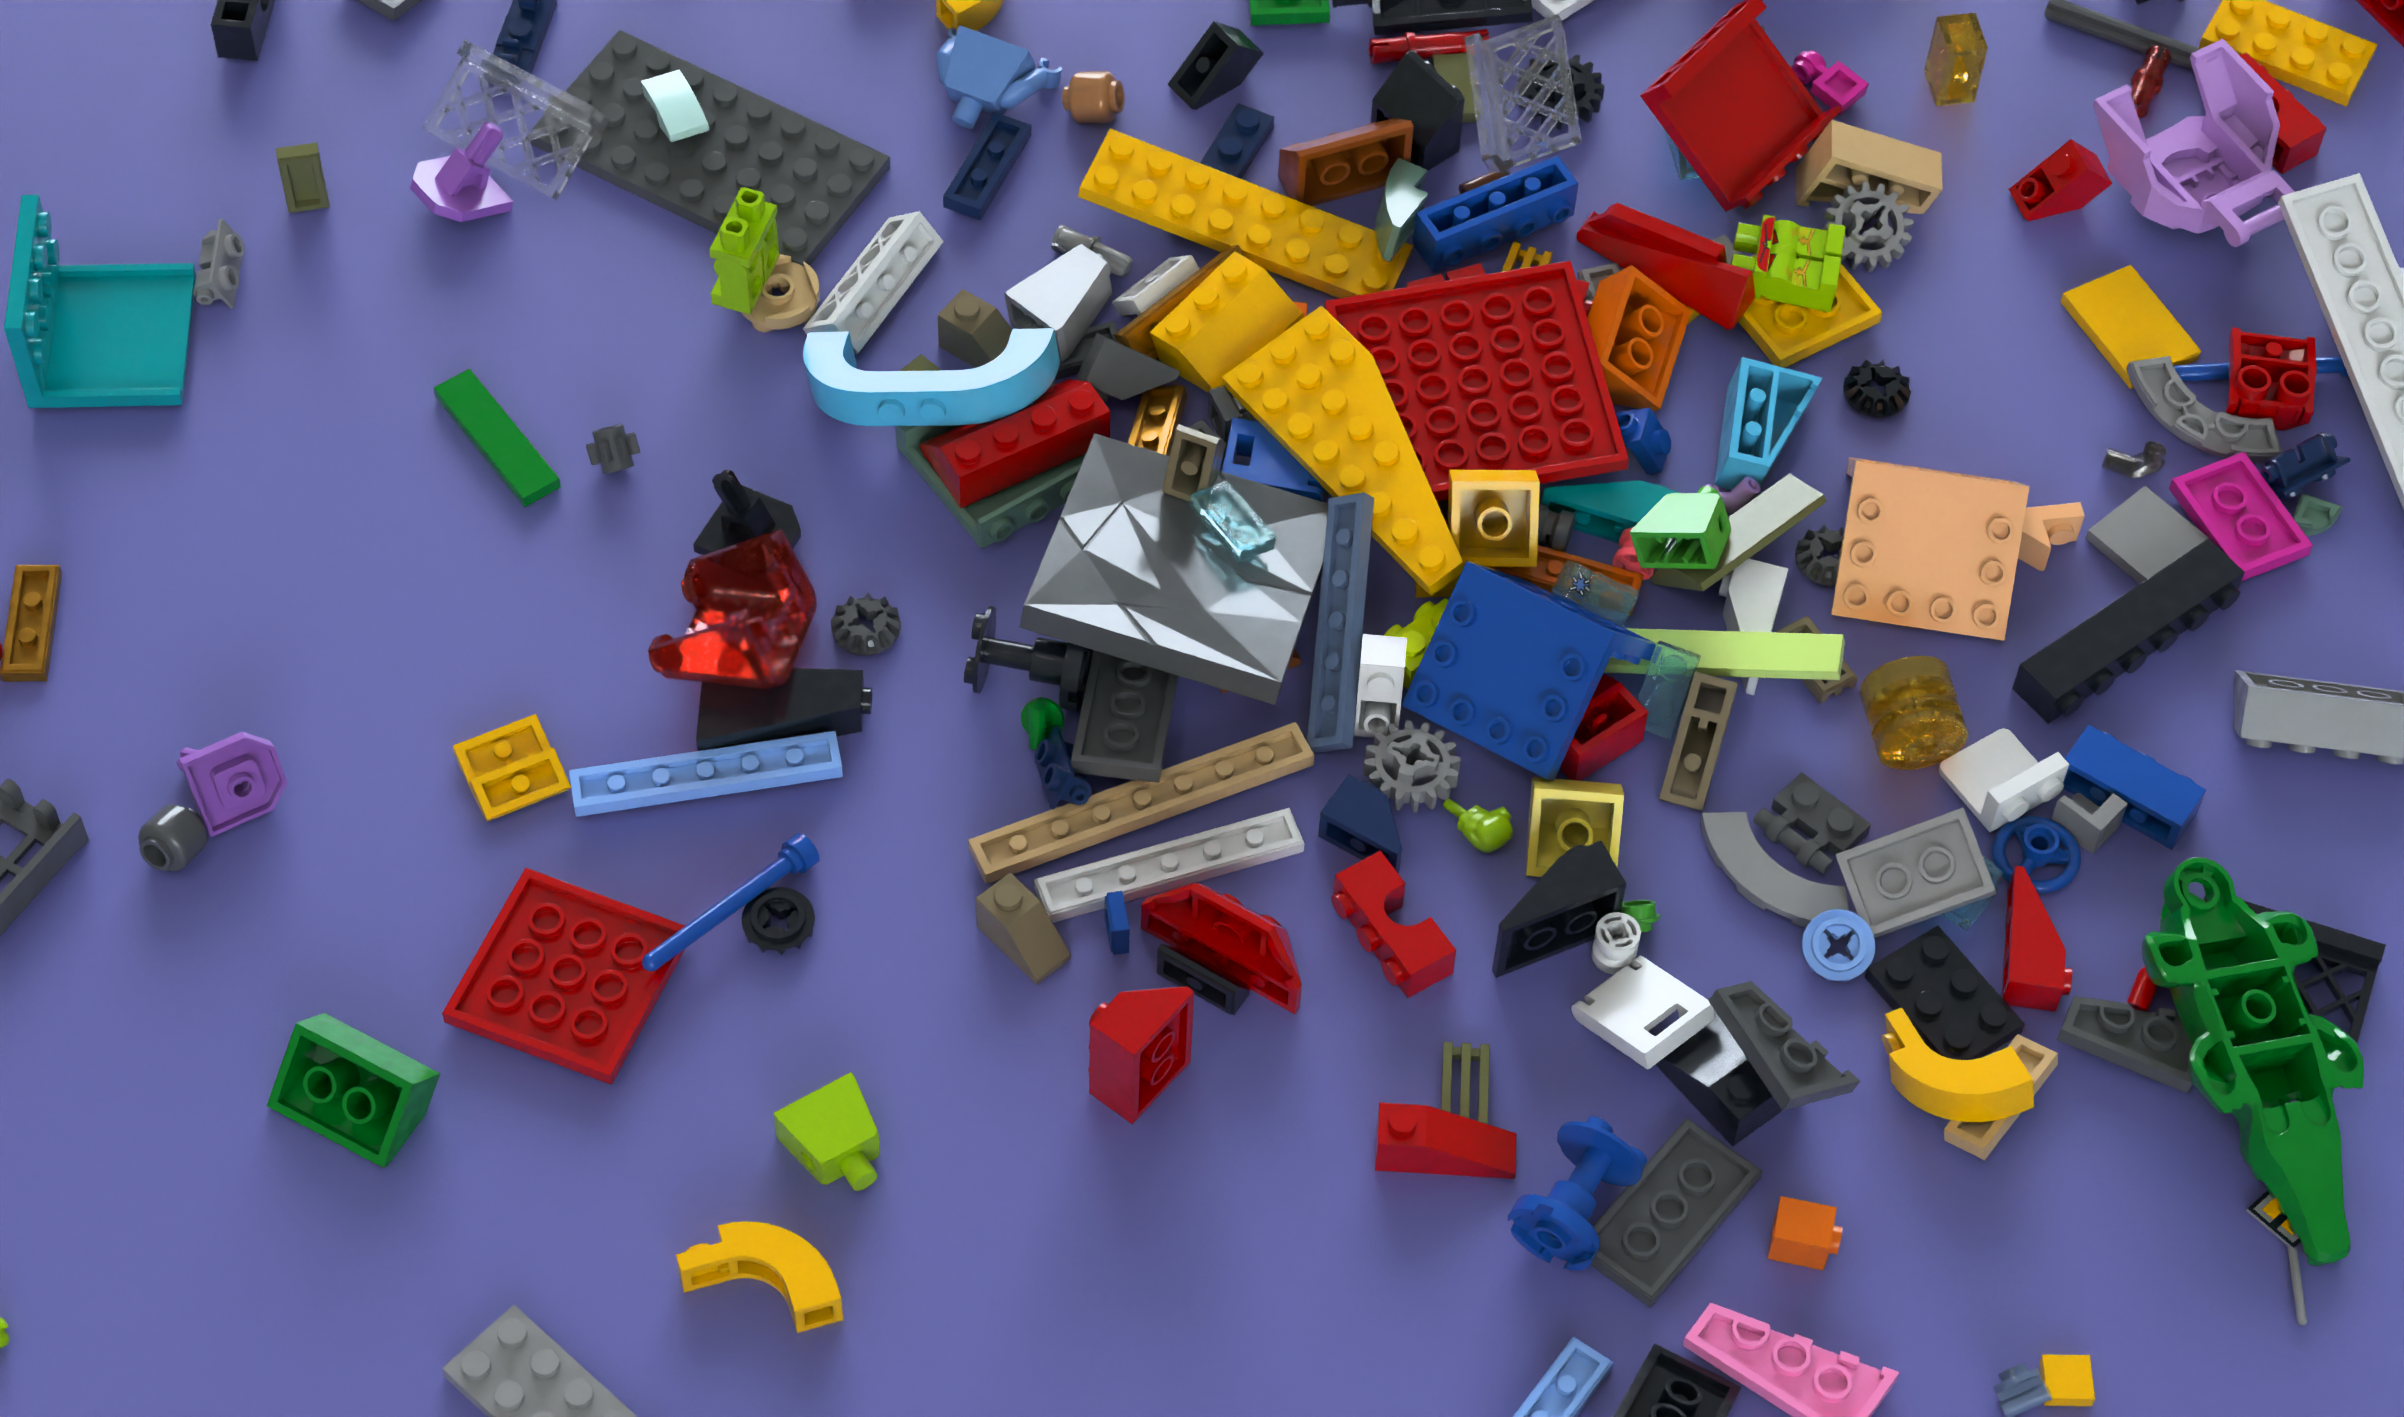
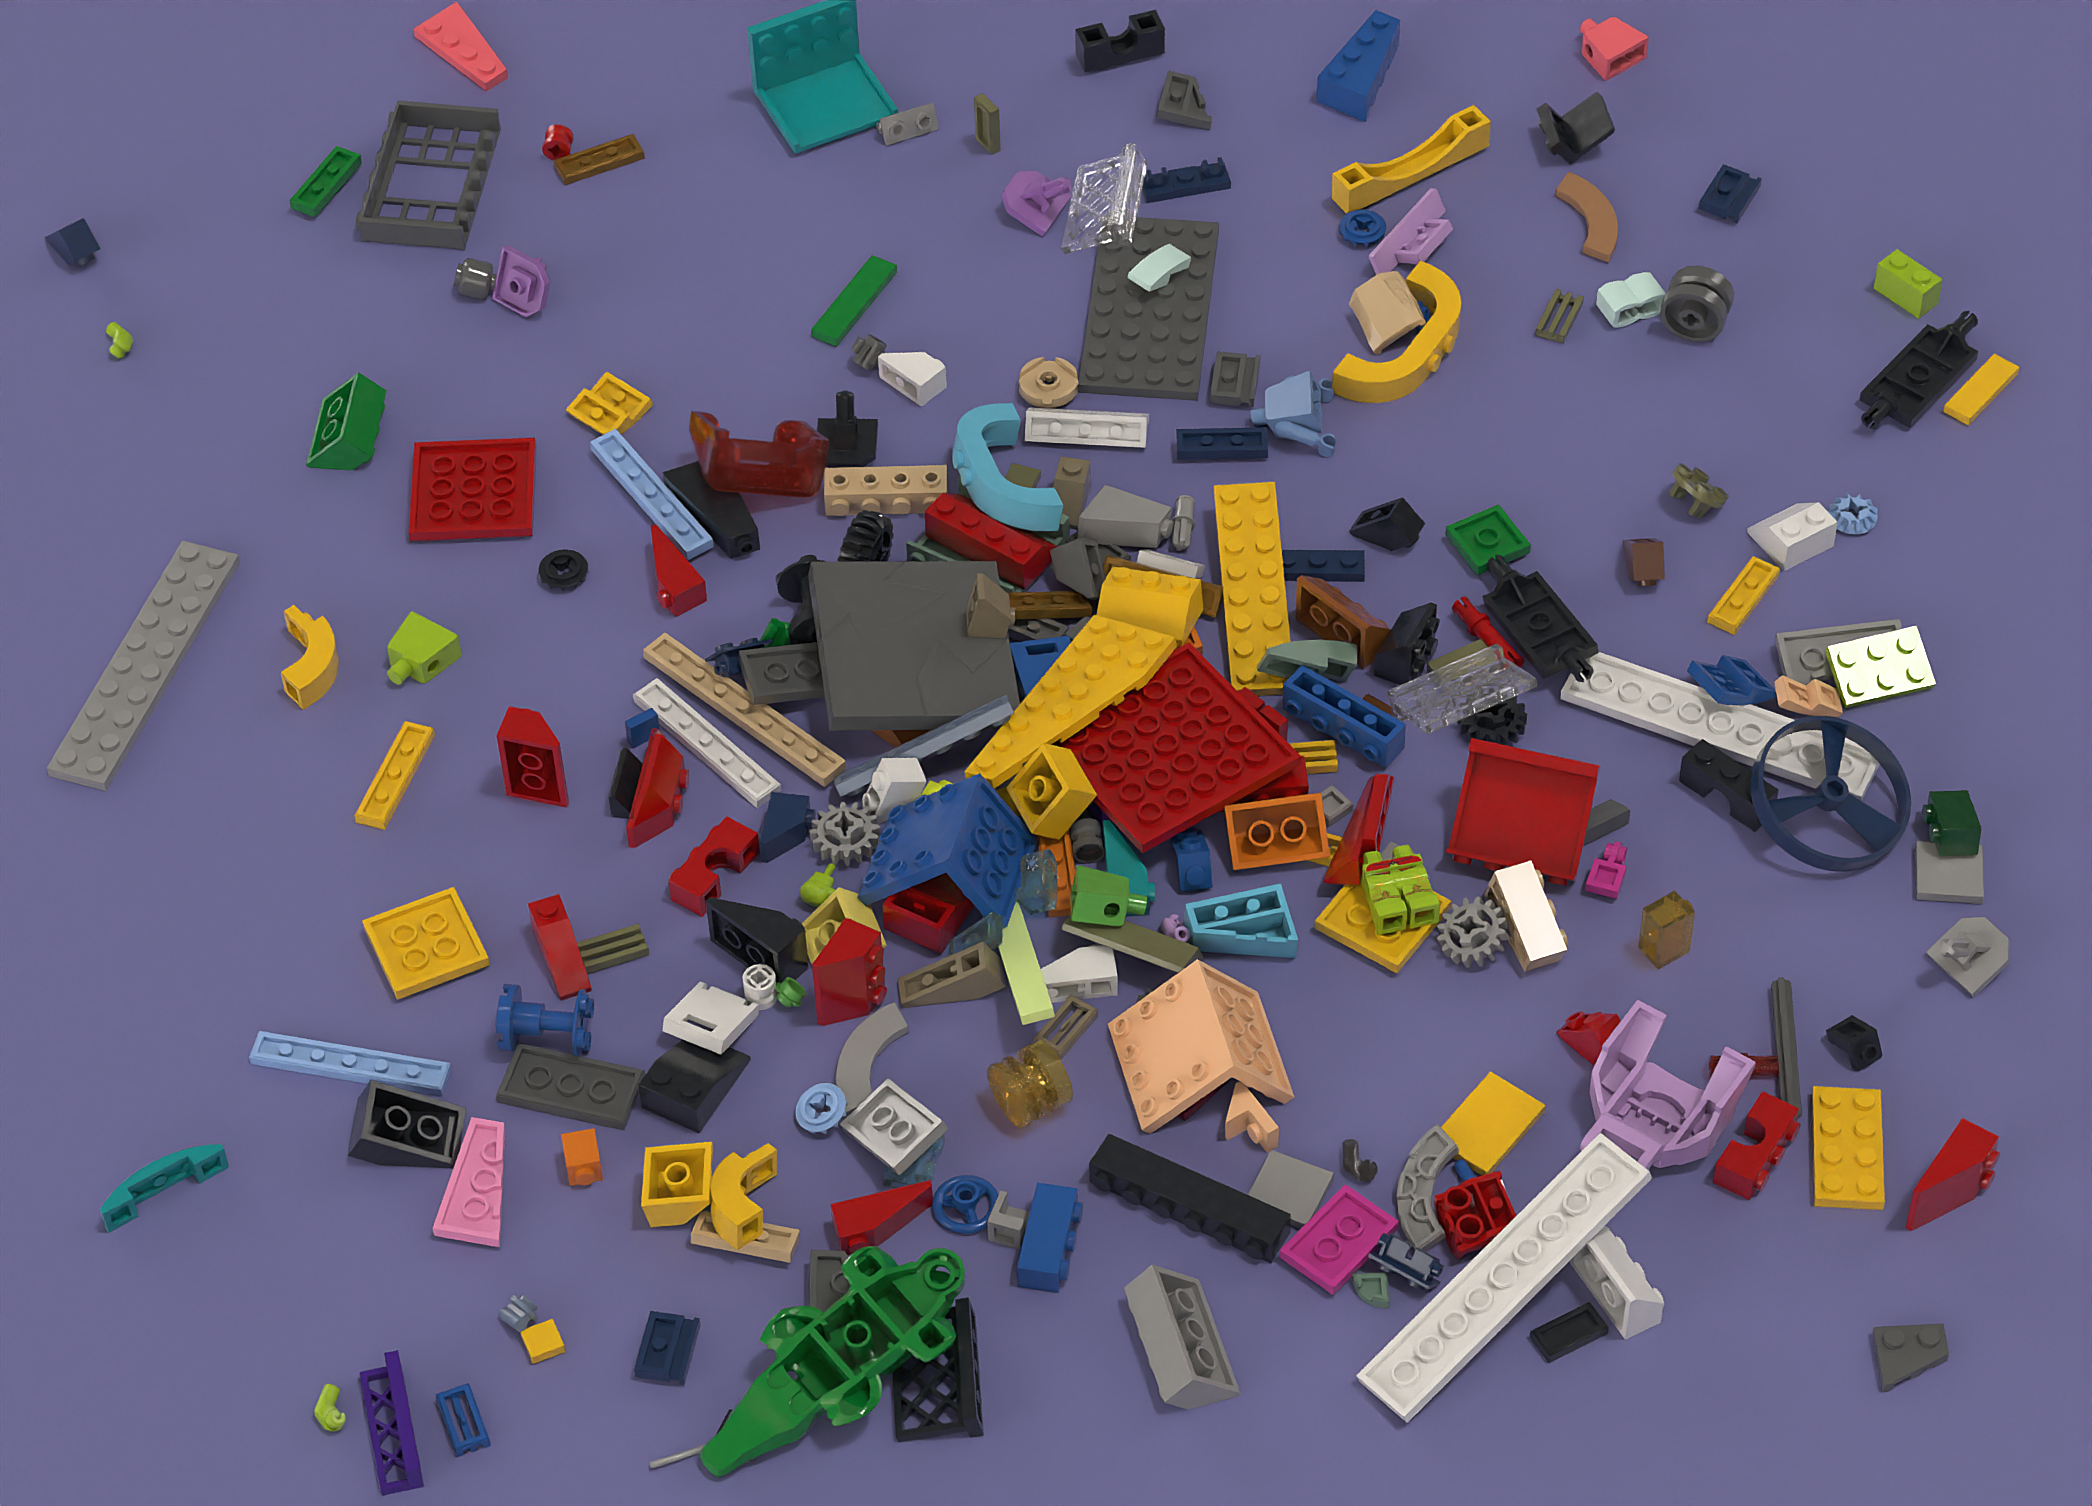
camera: 70 degrees right, 5 degrees down
blue piece [642,833,819,972] -> none
lime hips [709,187,780,315] -> none
dark grey gear [831,593,901,655] -> none
dark tan slope [976,872,1071,985] -> none
medium nougat head [1062,71,1125,124] -> none
clear light blue plate [1189,481,1277,563] -> none
dark grey wing [1709,981,1860,1111] -> none
dark grey plate [1753,772,1871,875] -> none
black gear [1843,359,1911,417] -> none
black plate [1865,925,2025,1060] -> none
white bracket [1939,728,2069,832] -> none
none -> yellow tile [354,721,435,830]
none -> yellow plate [362,887,490,1000]
none -> dark blue plate [634,1311,701,1384]
none -> yellow slope [641,1142,713,1227]
none -> red slope [651,524,707,617]
none -> red slope [812,917,887,1026]
none -> tan brick [824,465,948,516]
none -> black gear [837,510,894,562]
none -> white slope [878,352,947,407]
none -> dark grey plate [1210,351,1260,407]

